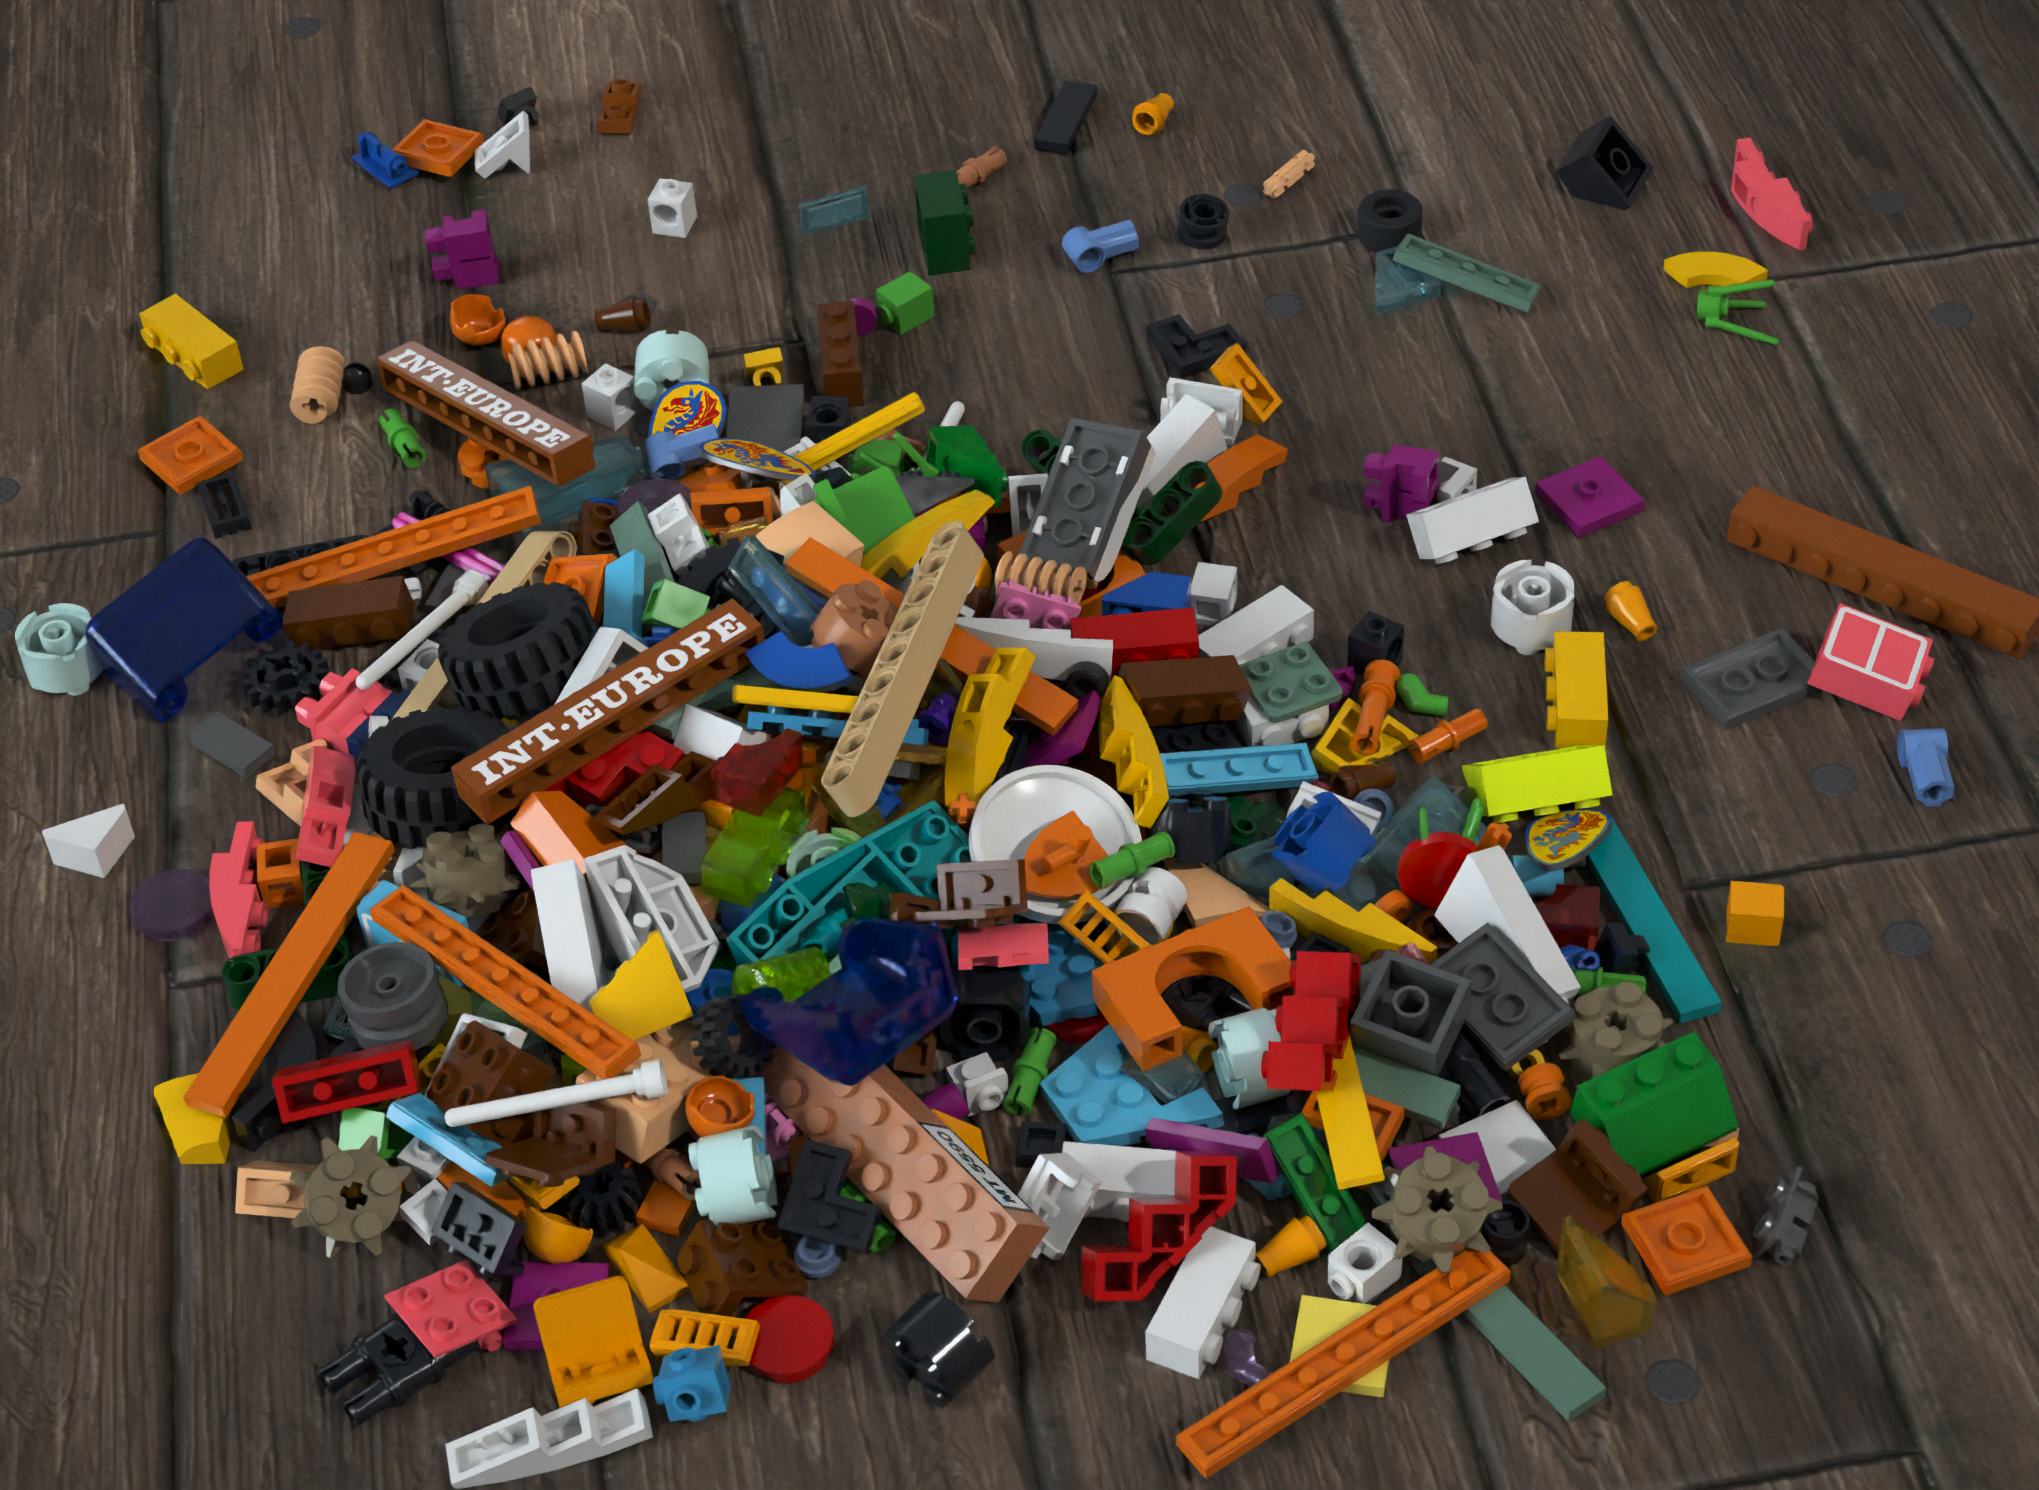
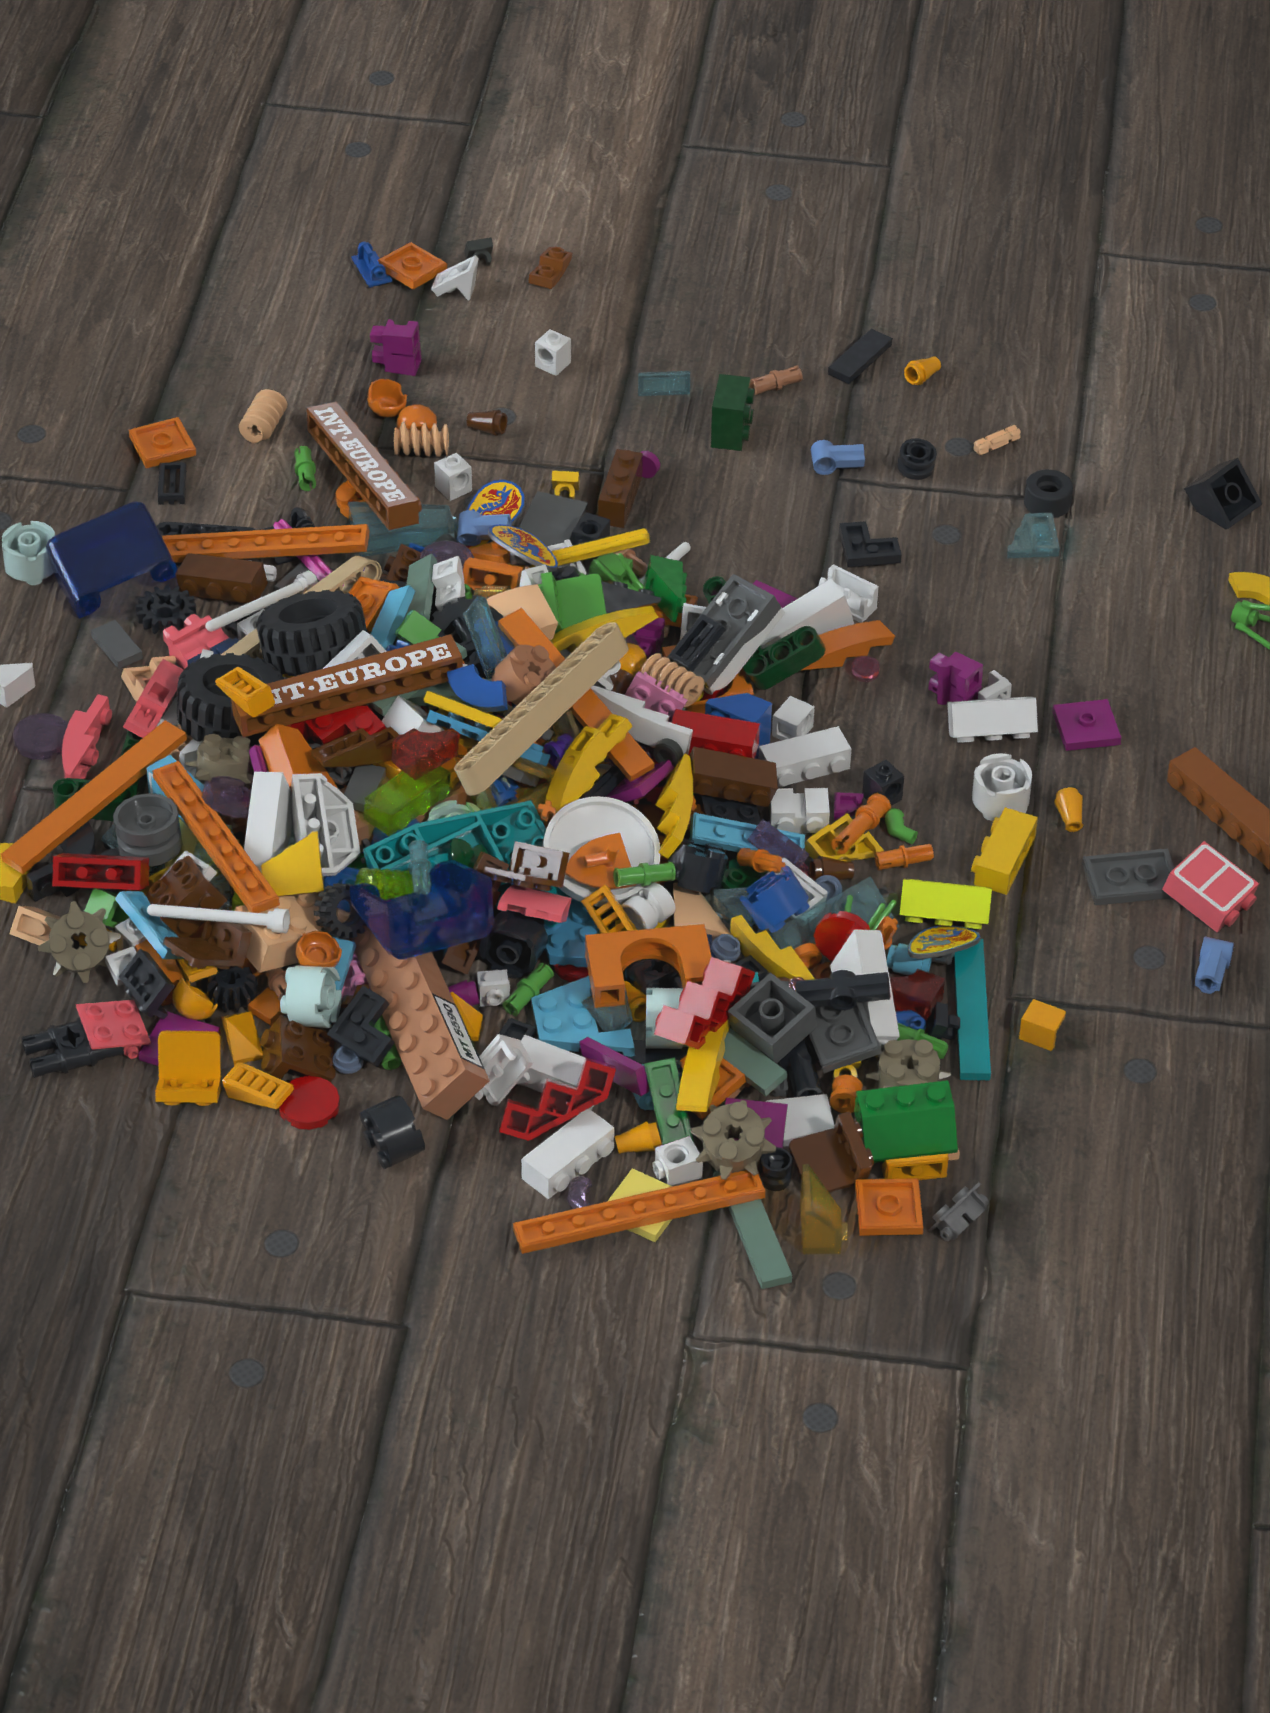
camera: 15 degrees right, 0 degrees up
yellow brick [139,293,244,390] -> none
orange brick [257,838,304,909] -> none
black hinge [342,362,373,394] -> none
white slope [445,1388,653,1489] -> none
light aqua brick [634,330,709,411] -> none
dark azure brick [653,1345,731,1422] -> none
bright green brick [876,271,935,335] -> none
light orange slope [1209,343,1283,425] -> none
sand green bracket [1239,641,1342,723] -> none
sand green tile [1393,234,1542,313] -> none
none -> clear purple tile [202,776,252,818]
none -> light orange slope [215,667,275,717]
none -> clear light blue axle [408,840,432,895]
none -> black tile [668,614,726,672]
none -> orange axle [737,848,785,873]
none -> clear purple hinge [747,819,809,869]
none -> black piece [796,970,891,1011]
none -> clear pink tile [851,656,880,682]

